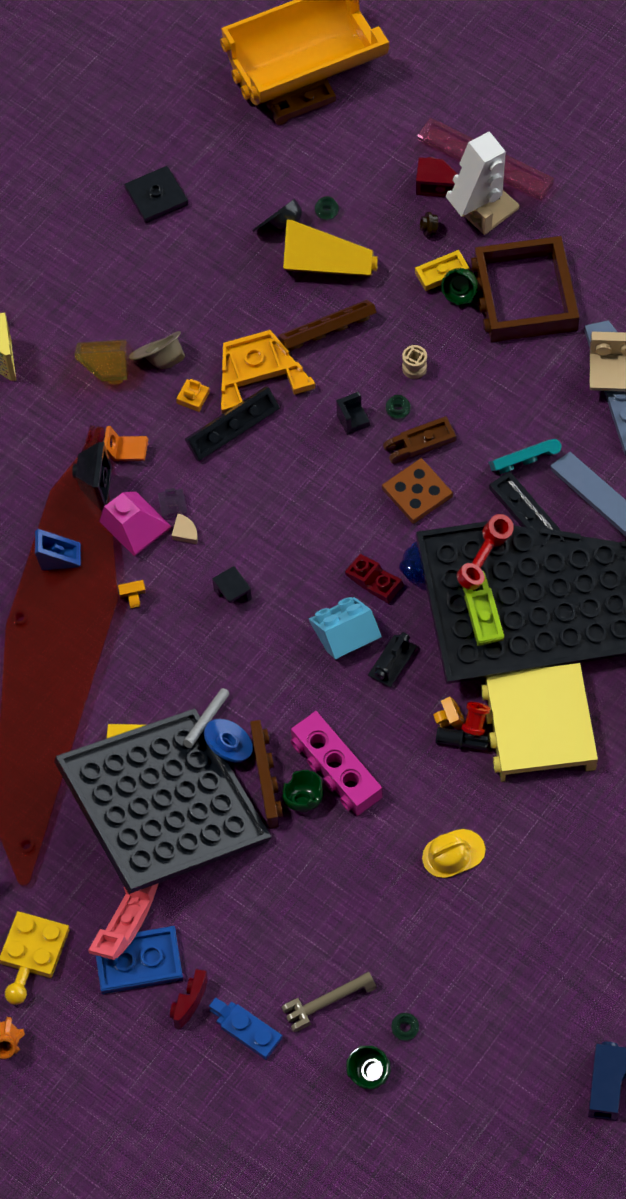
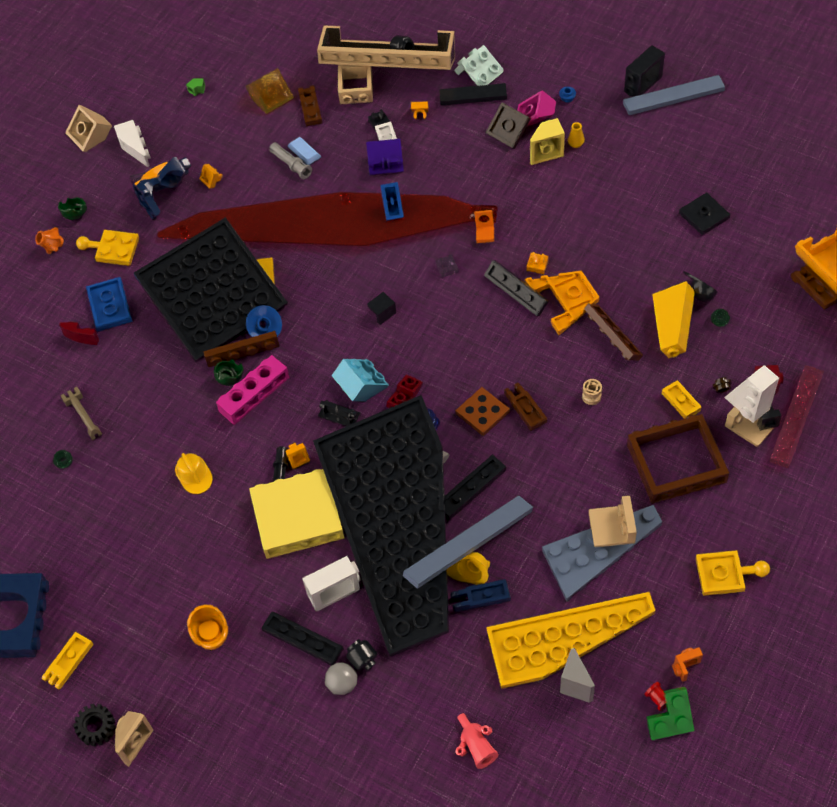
camera: 85 degrees right, 5 degrees down
black slope [72,442,112,511] -> none
clear yellow slope [75,340,128,384] -> none
coral slope [88,883,159,960] -> none
dark pink slope [99,492,171,556] -> none
light orange tile [118,580,146,609] -> none
dark tan piece [129,331,185,369] -> none
tan tile [172,514,198,544] -> none
light grey bar [183,688,229,748] -> none
blue hinge [209,997,283,1060] -> none
black panel [336,392,370,435] -> none
dark green hair [346,1046,391,1090] -> none
clear green plate [386,395,411,419] -> none
dark green hair [441,268,478,306] -> none
red piece [457,514,514,590] -> none
red bush [461,702,490,736] -> none
lime hinge [463,571,504,646] -> none
teal plate [488,439,562,474] -> none

